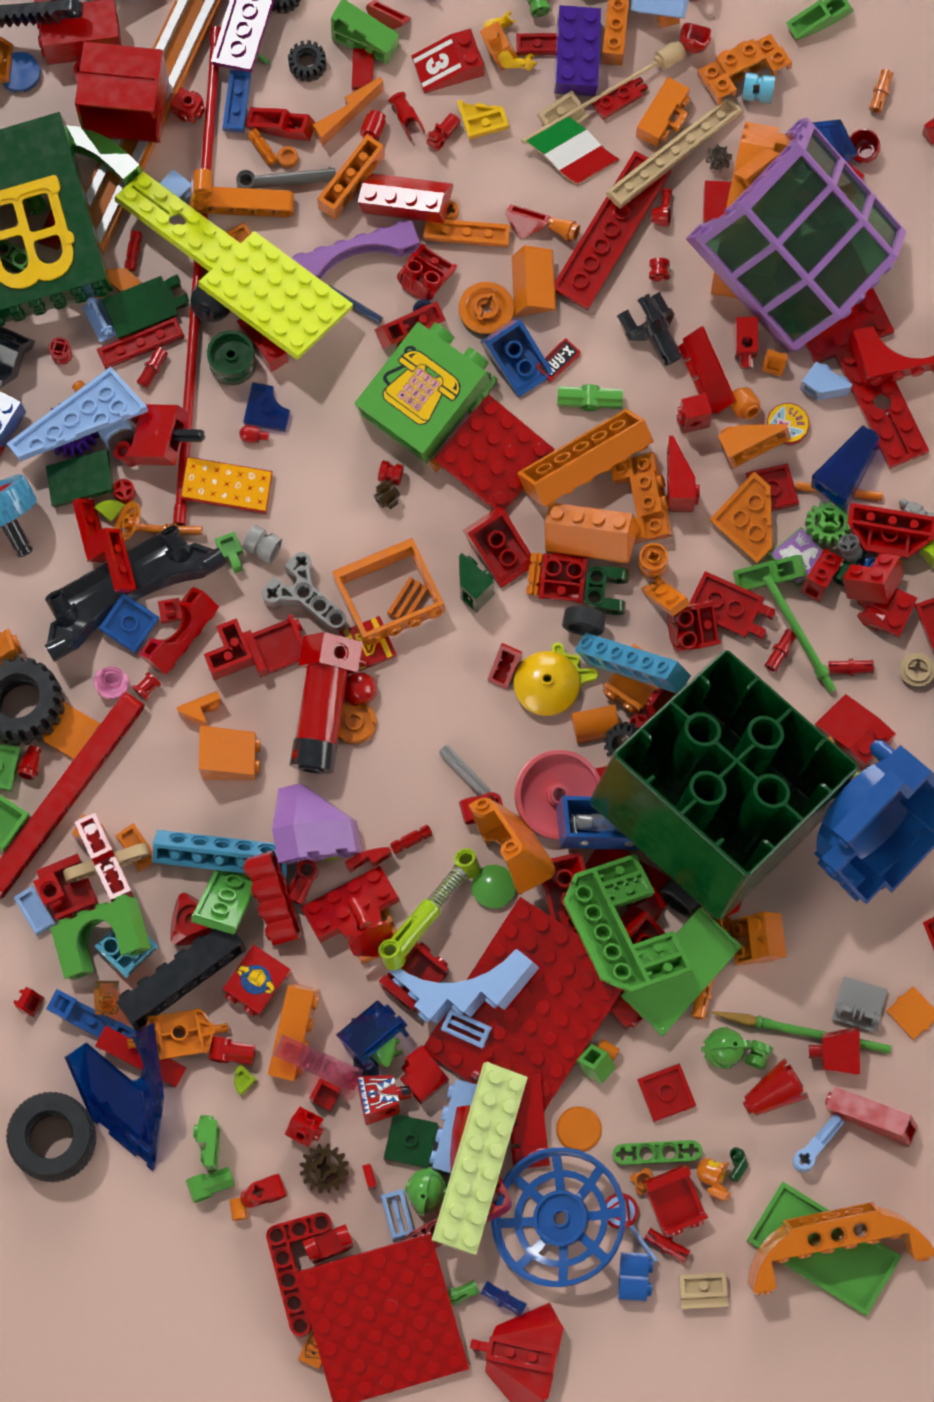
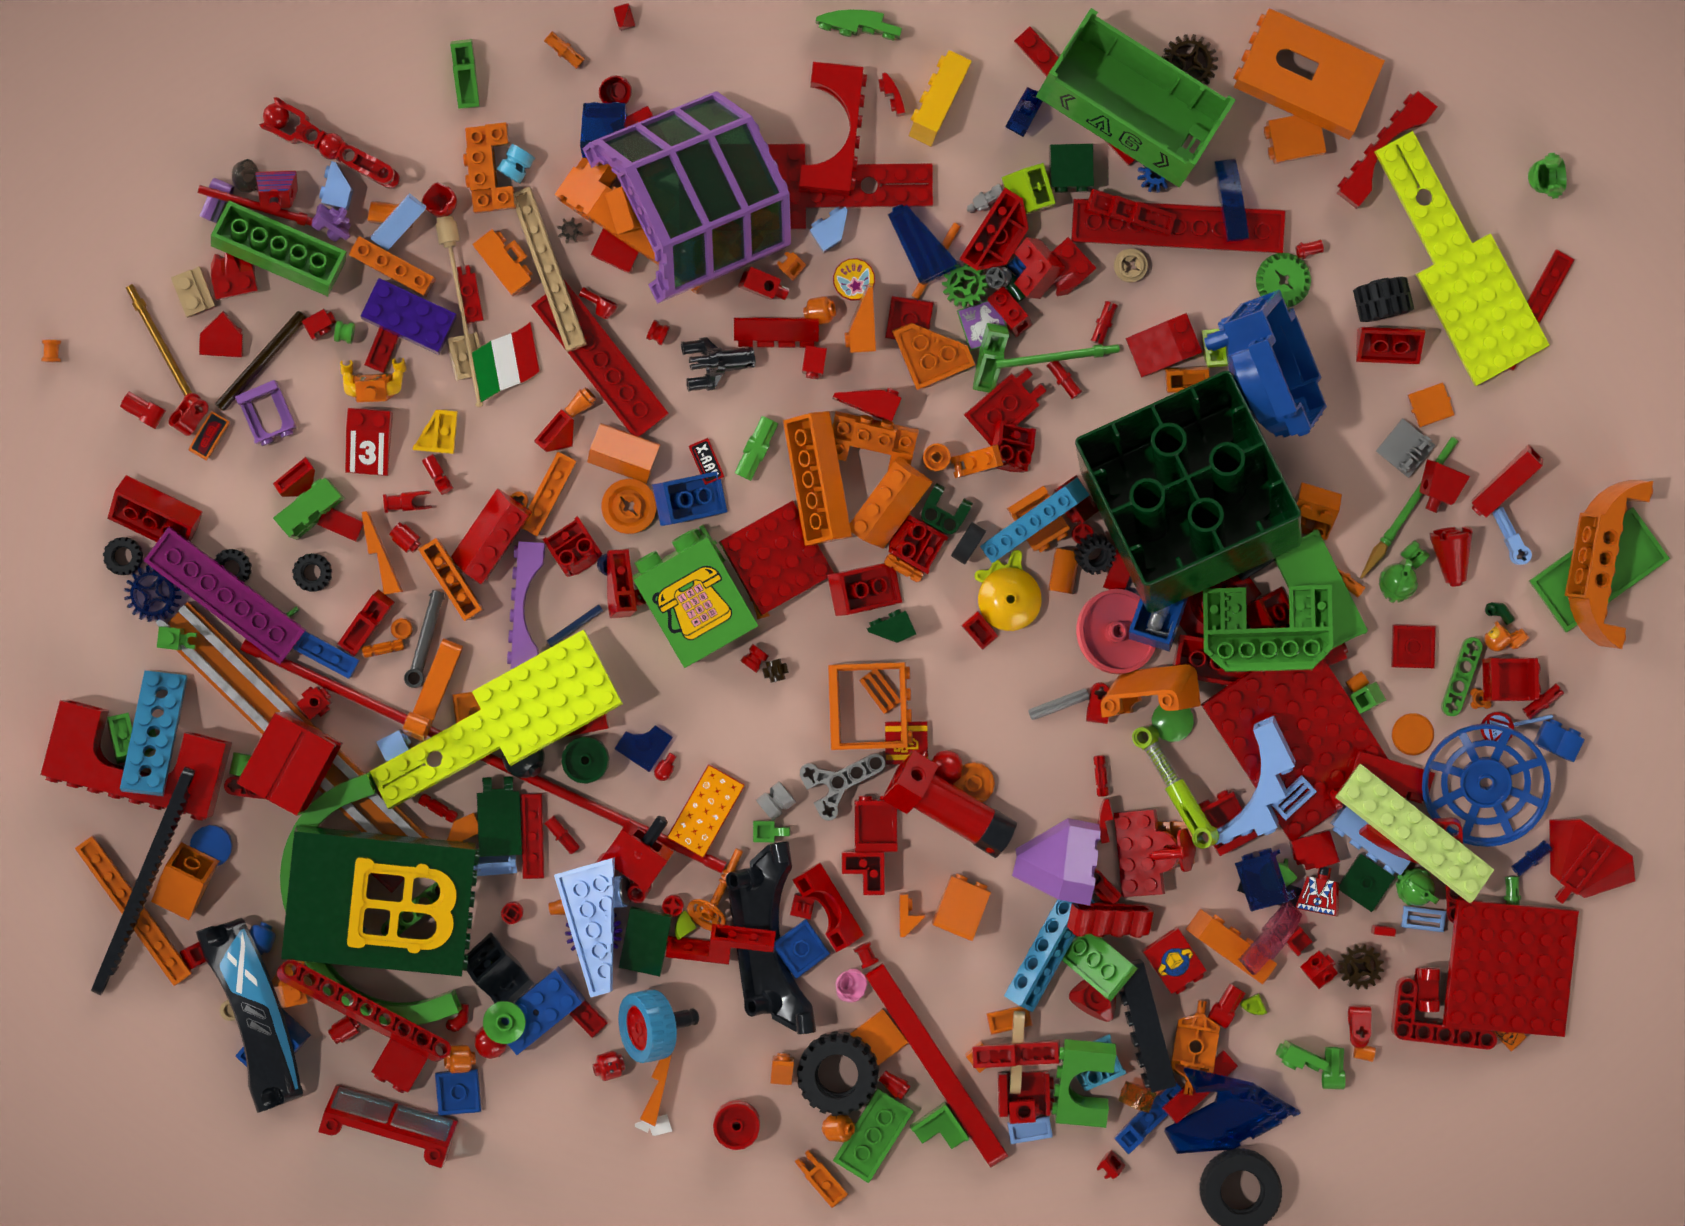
camera: 70 degrees left, 15 degrees up
tan plate [679,1273,728,1310] -> none

